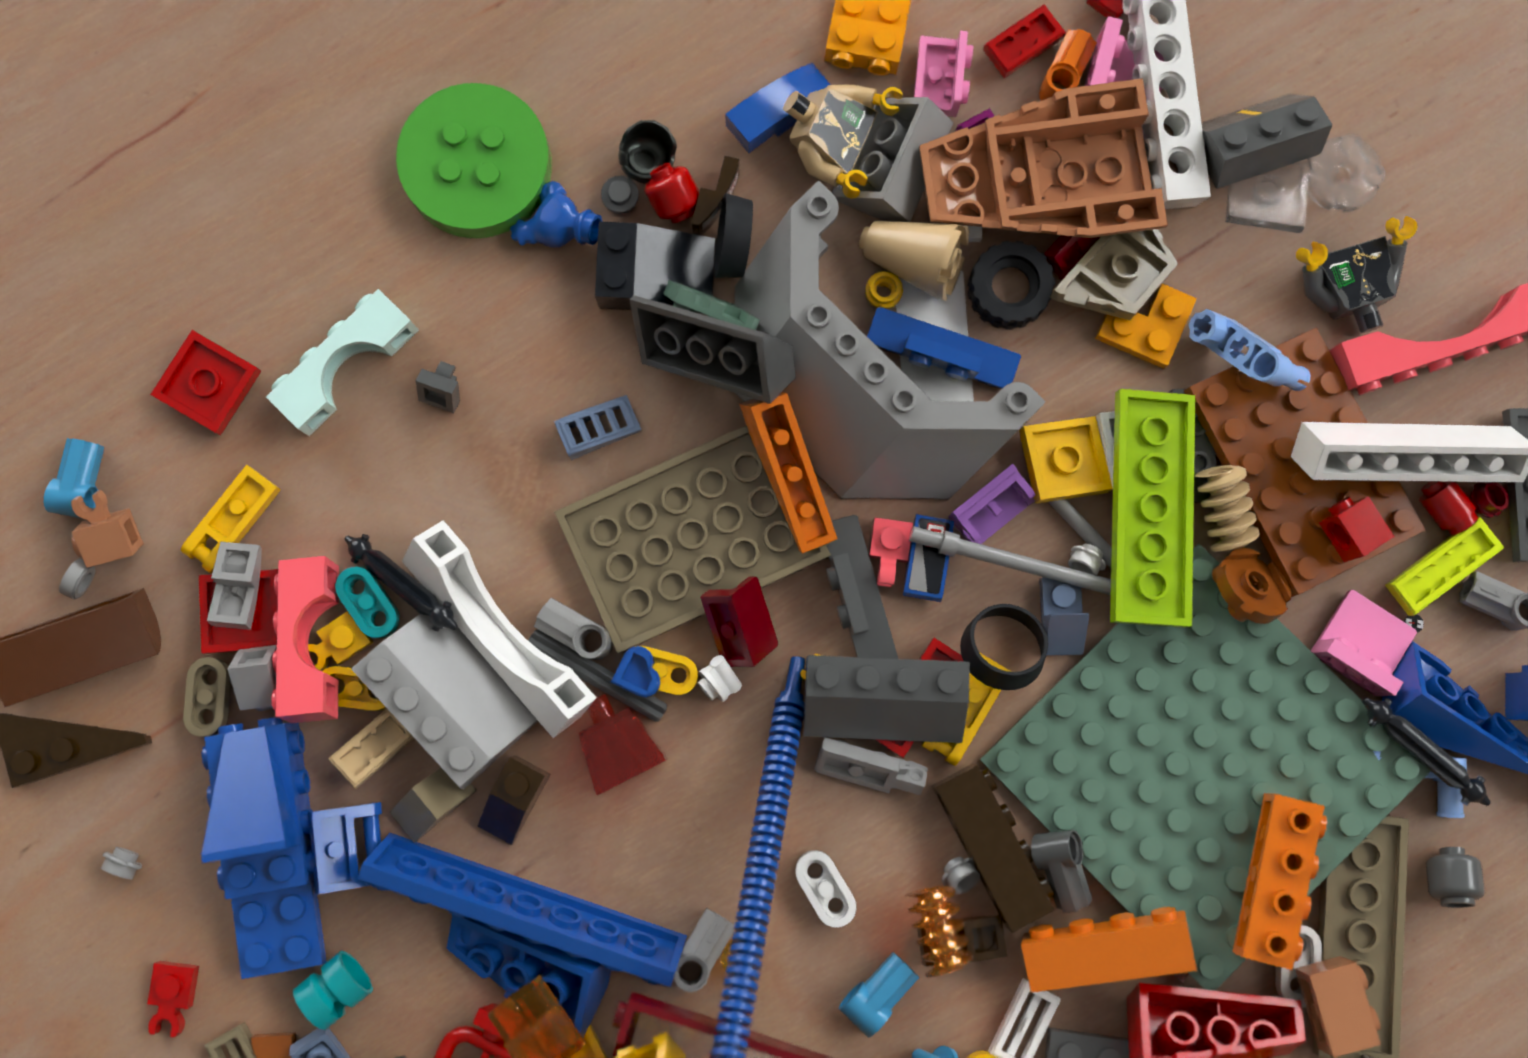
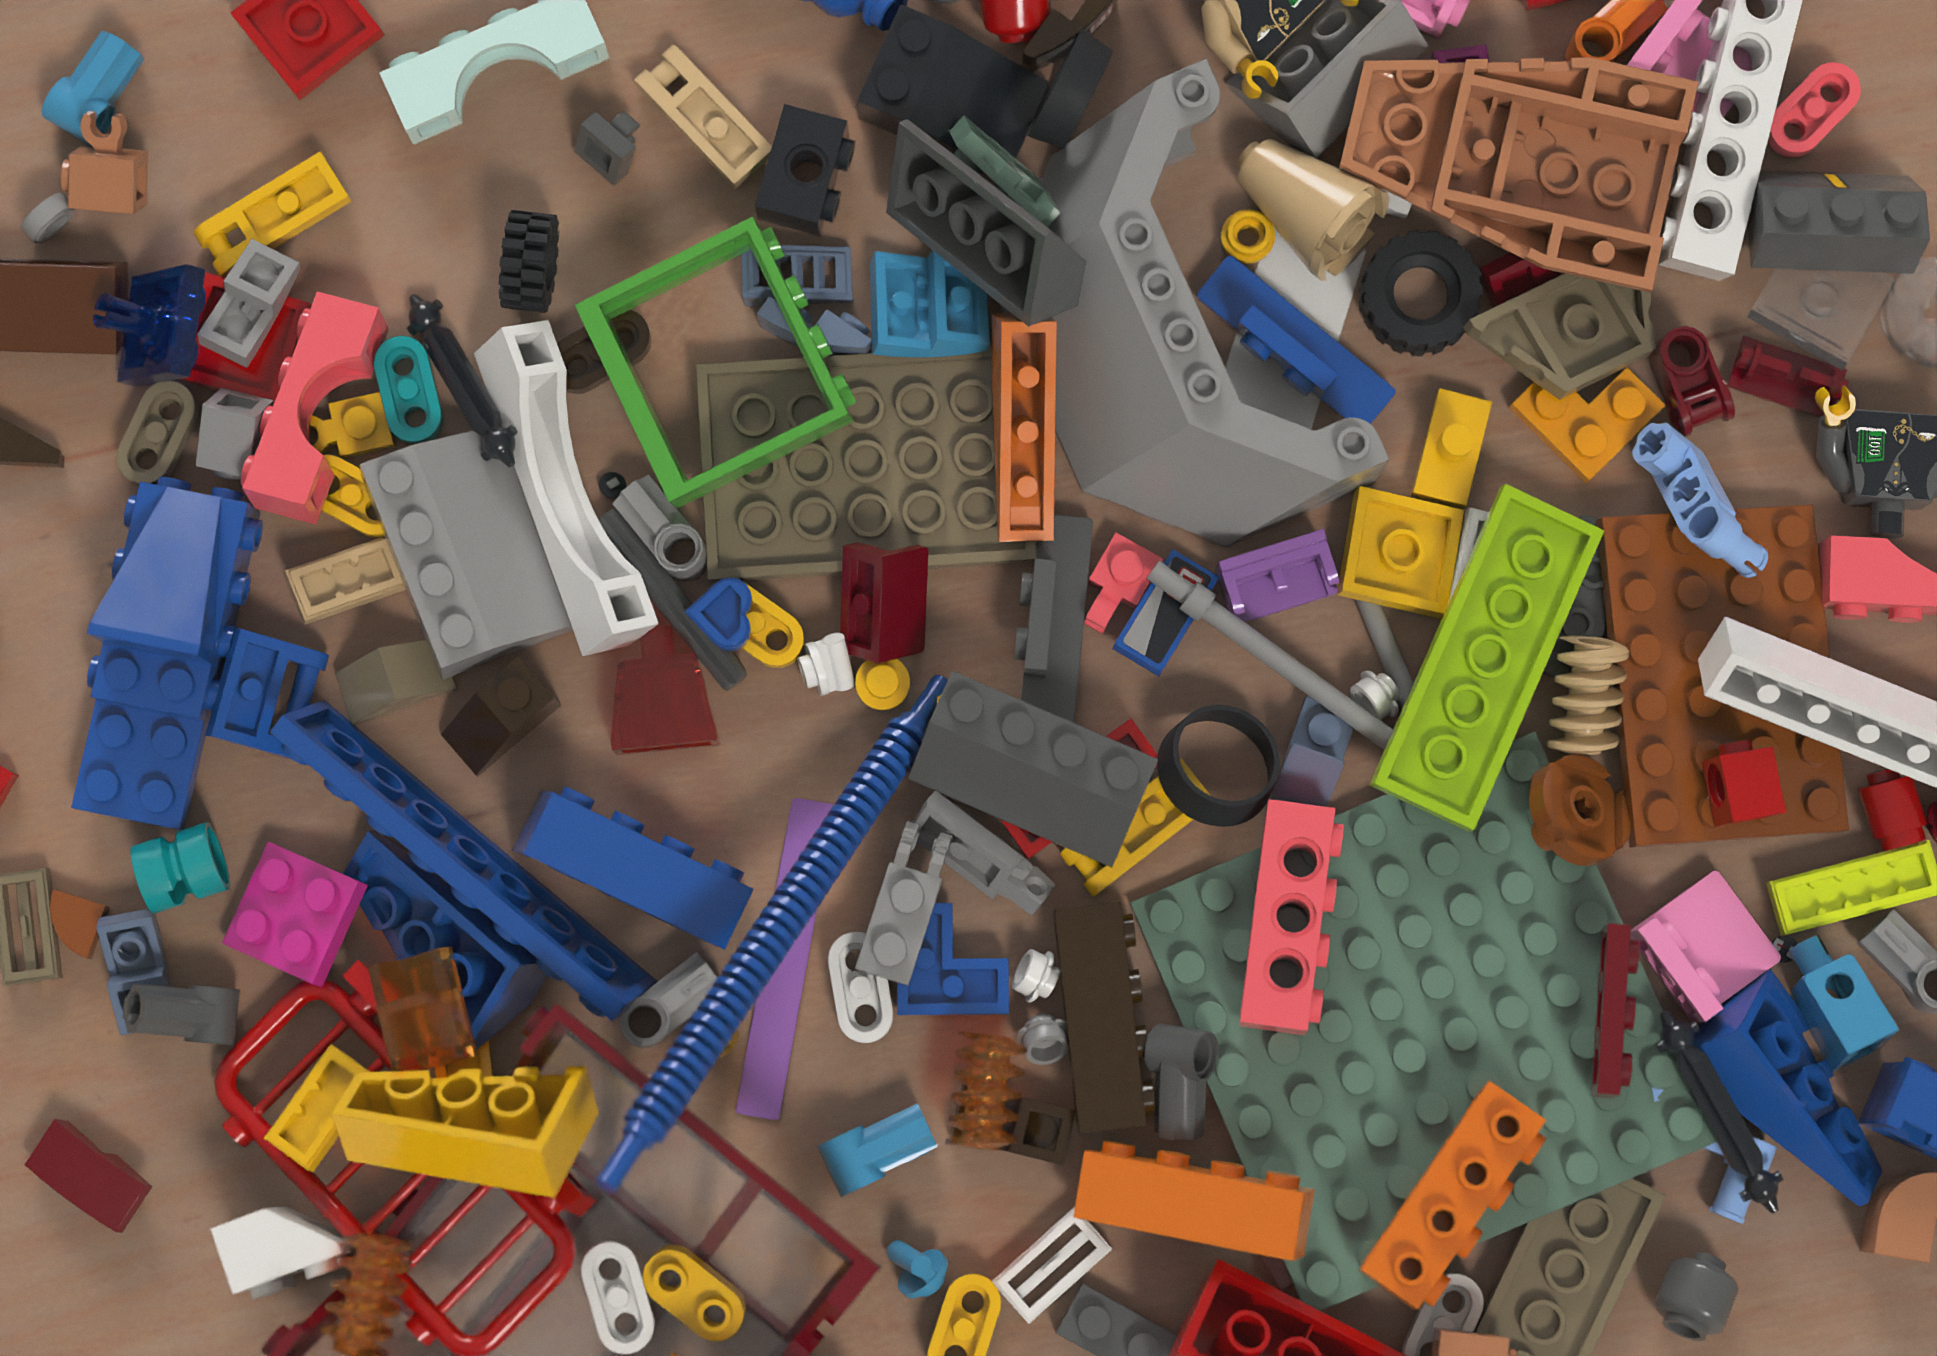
camera: 25 degrees right, 0 degrees up
none -> clear blue plate [93,264,206,387]
none -> dark pink plate [222,842,368,987]
none -> black tyre [498,210,559,313]
none -> blue wedge [512,787,754,950]
none -> dark brown plate [557,310,651,394]
none -> bright green window [575,216,857,509]
none -> black piece [599,472,626,499]
none -> tan plate [633,45,772,190]
none -> medium lavender sticker [736,798,833,1120]
none -> black brick [755,104,856,236]
none -> sand blue slope [757,296,872,356]
none -> yellow plate [855,659,910,711]
none -> light grey hinge [855,821,952,986]
none -> dark azure slope [869,250,990,358]
none -> blue plate [897,903,1009,1016]
none -> white plate [1012,949,1060,1003]
none -> coral brick [1239,799,1344,1035]
none -> yellow tile [1411,388,1492,509]
none -> dark red plate [1591,923,1639,1099]
none -> dark red piece [1649,326,1735,437]
none -> dark red hinge [1727,335,1849,418]
none -> coral plate [1767,62,1861,158]
none -> dark azure torso [1789,935,1899,1072]

